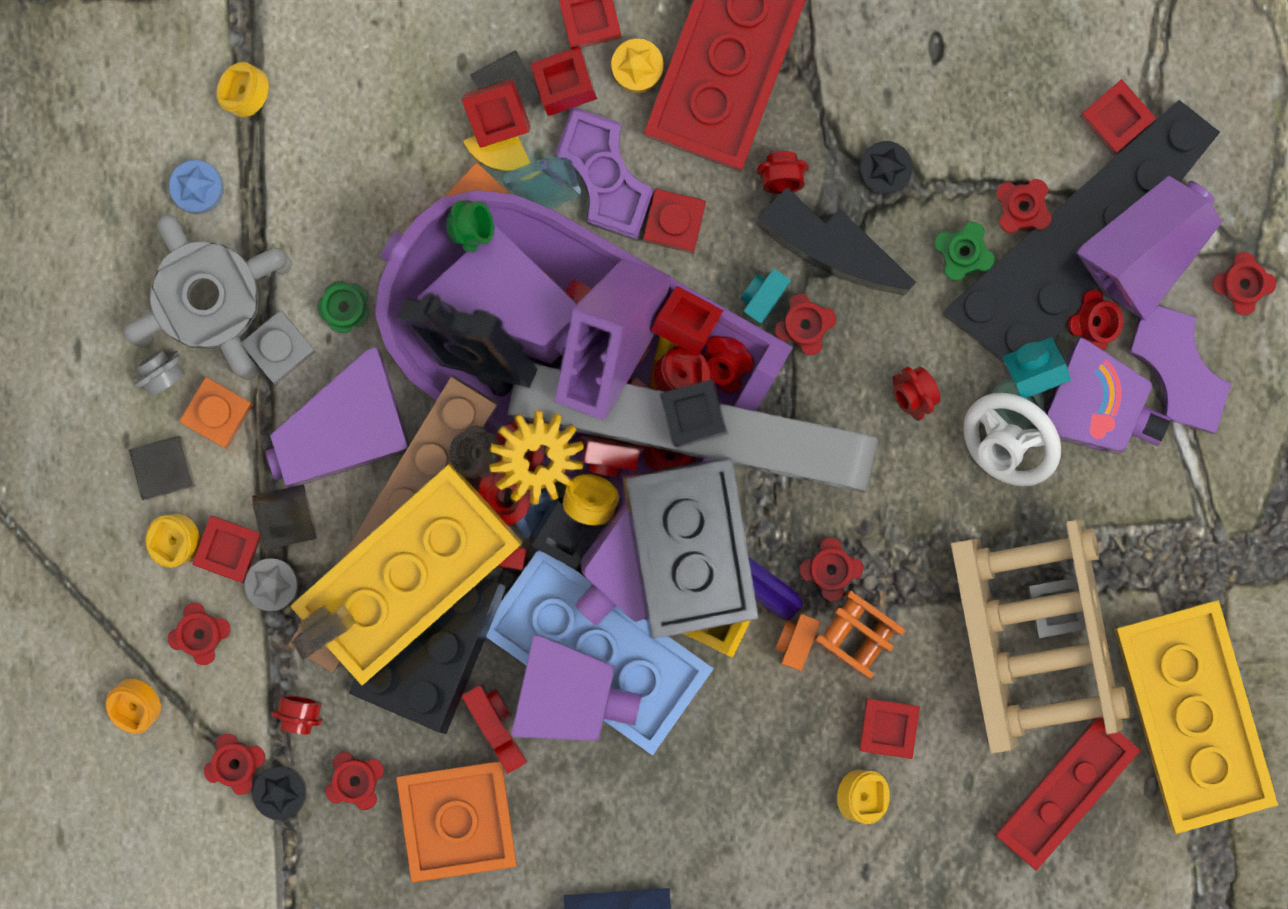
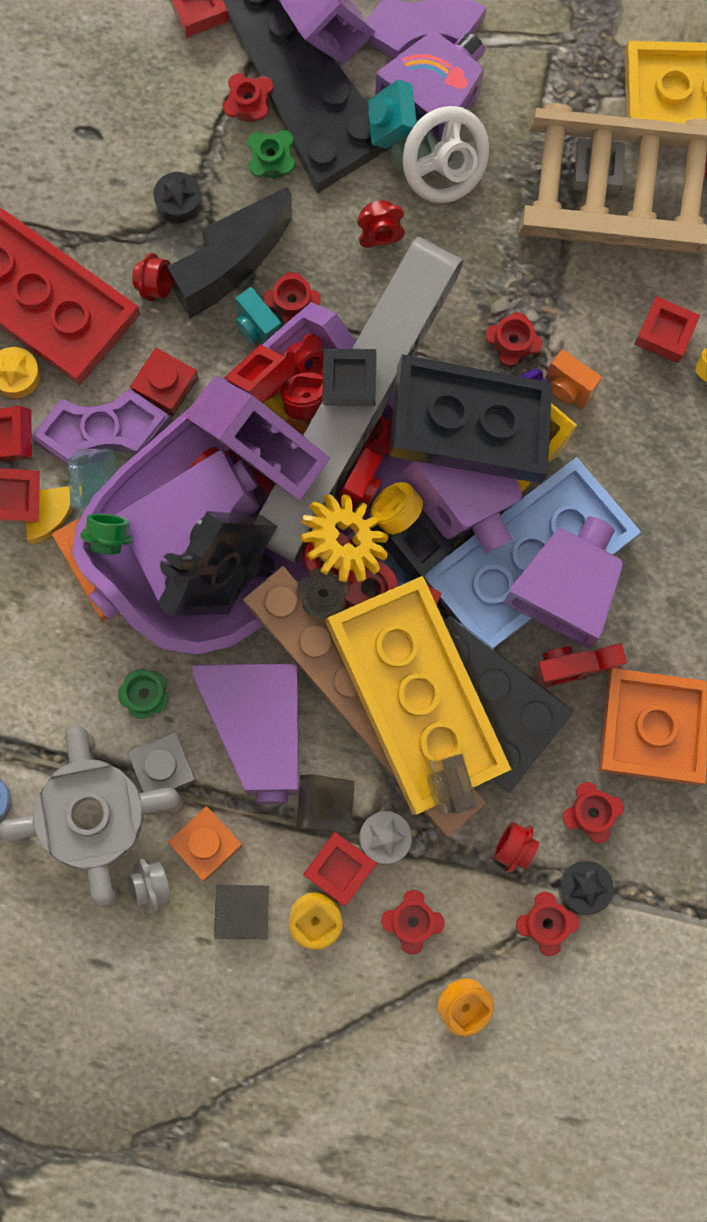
camera: 80 degrees left, 10 degrees down
orange piece [814,591,905,679] -> none
red plate [1068,290,1123,351] -> none

